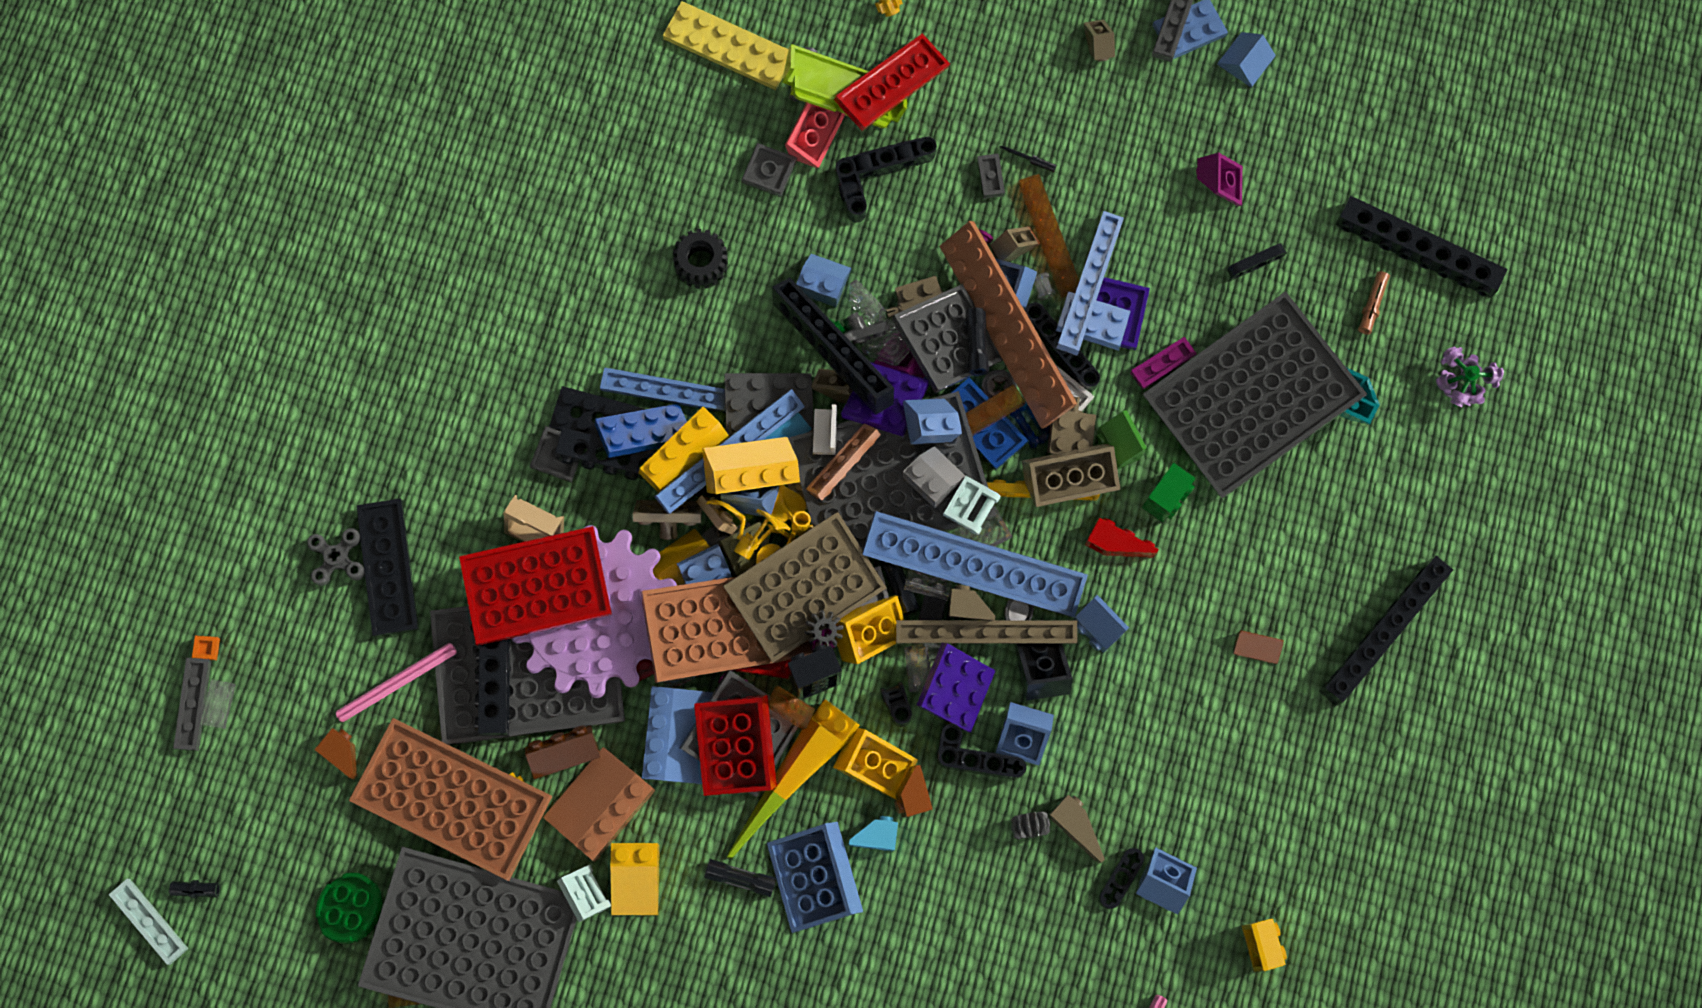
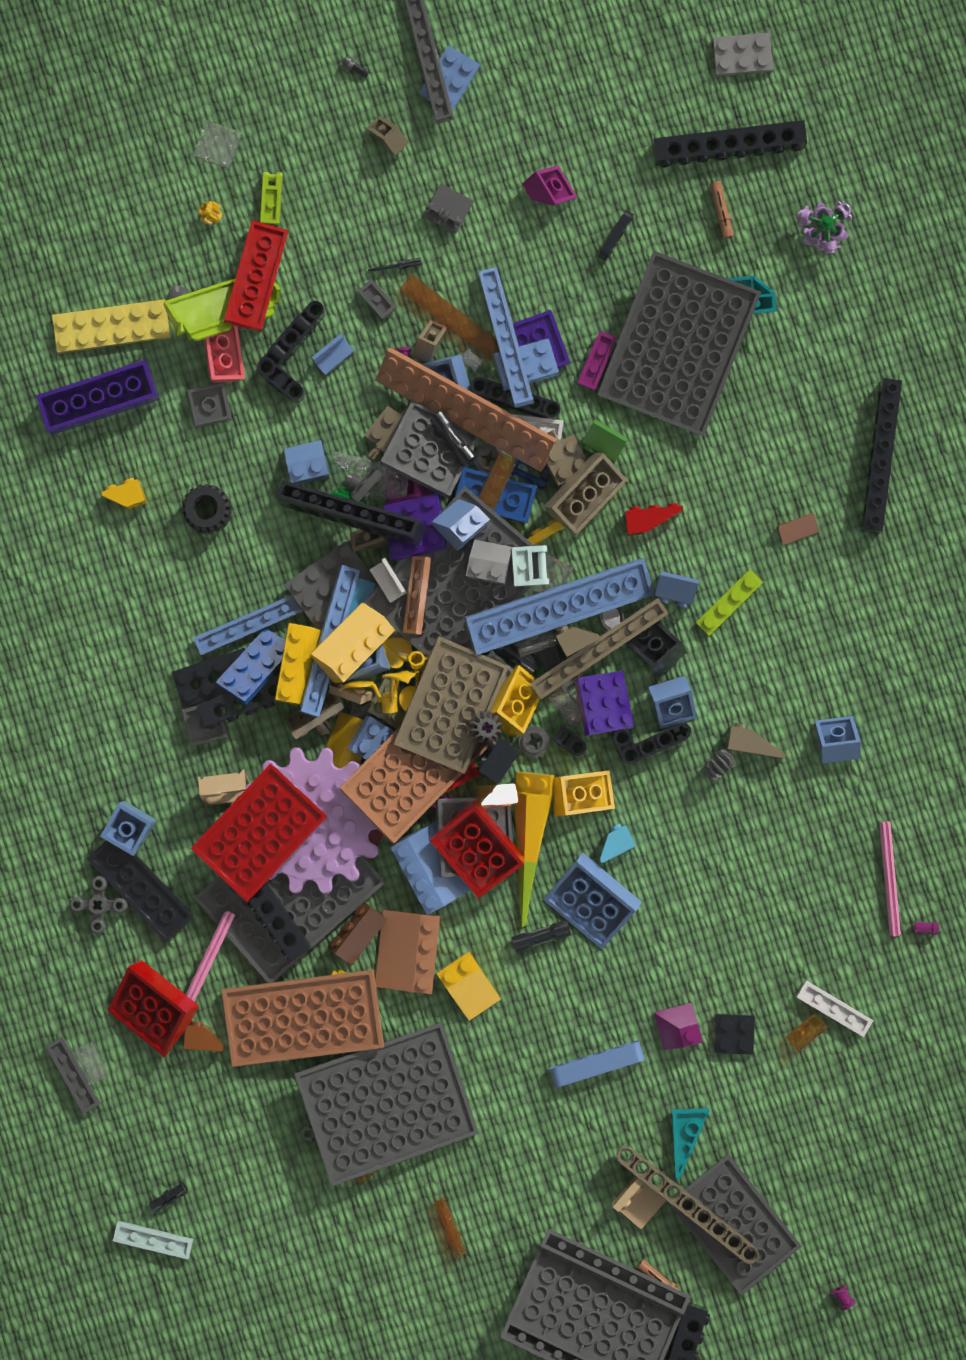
camera: 25 degrees left, 10 degrees up
orange plate [192,636,220,661] -> none
green tile [315,872,382,944] -> none
light aqua plate [557,865,611,922] -> none
dark orange slope [895,765,933,817] -> none
black beam [1099,848,1144,909] -> none
green brick [1141,463,1195,523] -> none
medium blue slope [1217,32,1276,88] -> none
yellow slope [1242,918,1287,972] -> none
none -> dark purple brick [36,360,160,435]
none -> medium blue slope [100,801,157,856]
none -> yellow slope [101,478,147,509]
none -> red slope [107,960,199,1057]
none -> lime plate [260,172,283,225]
none -> medium blue panel [312,333,355,376]
none -> dark grey hinge [423,184,474,234]
none -> dark grey gear [519,726,549,757]
none -> lime plate [695,569,763,637]
none -> light grey plate [713,33,773,77]

